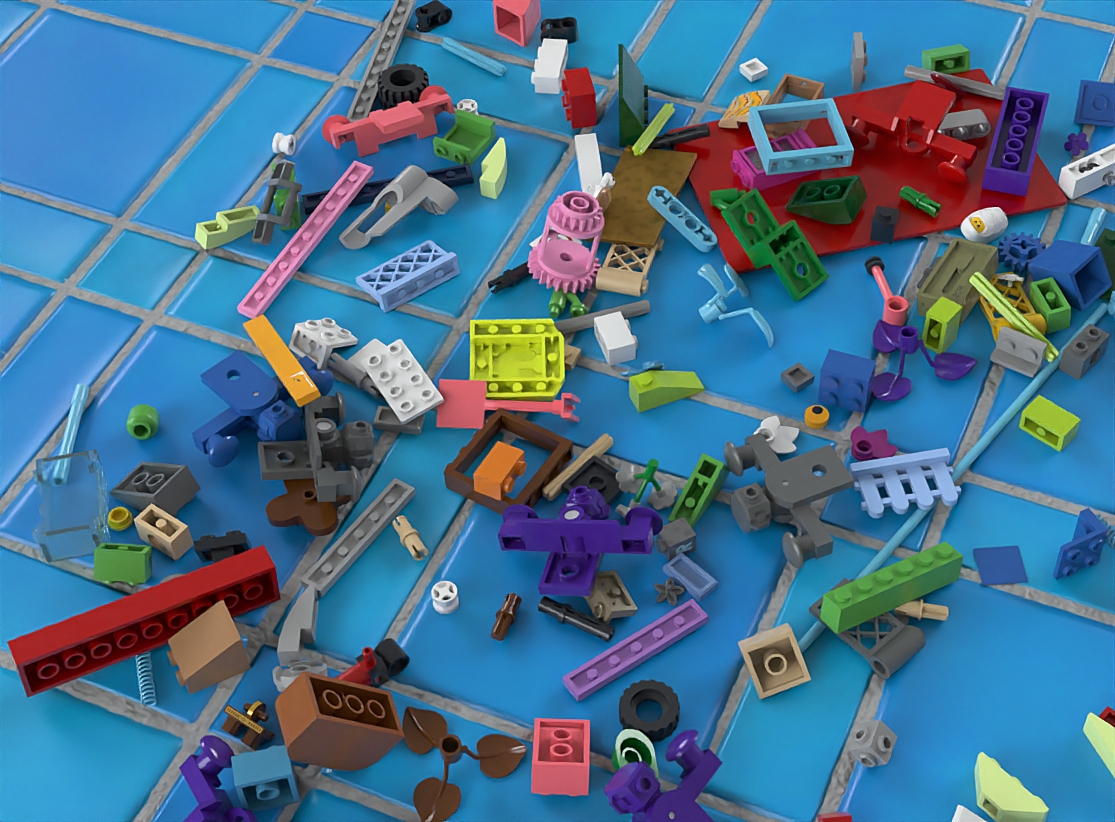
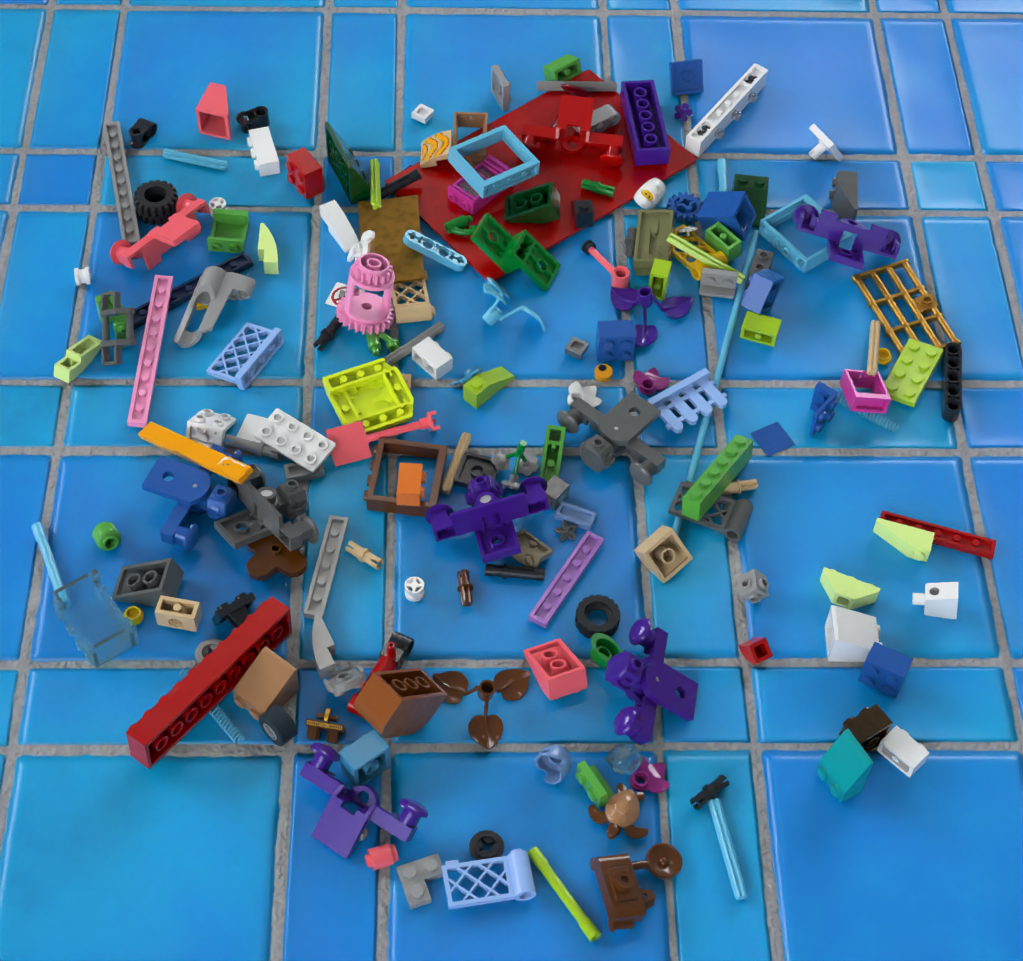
camera: 30 degrees left, 5 degrees up
bright green brick [94,543,152,585] -> none
none -> black wheel [259,705,298,746]
none -> brick [741,268,785,314]

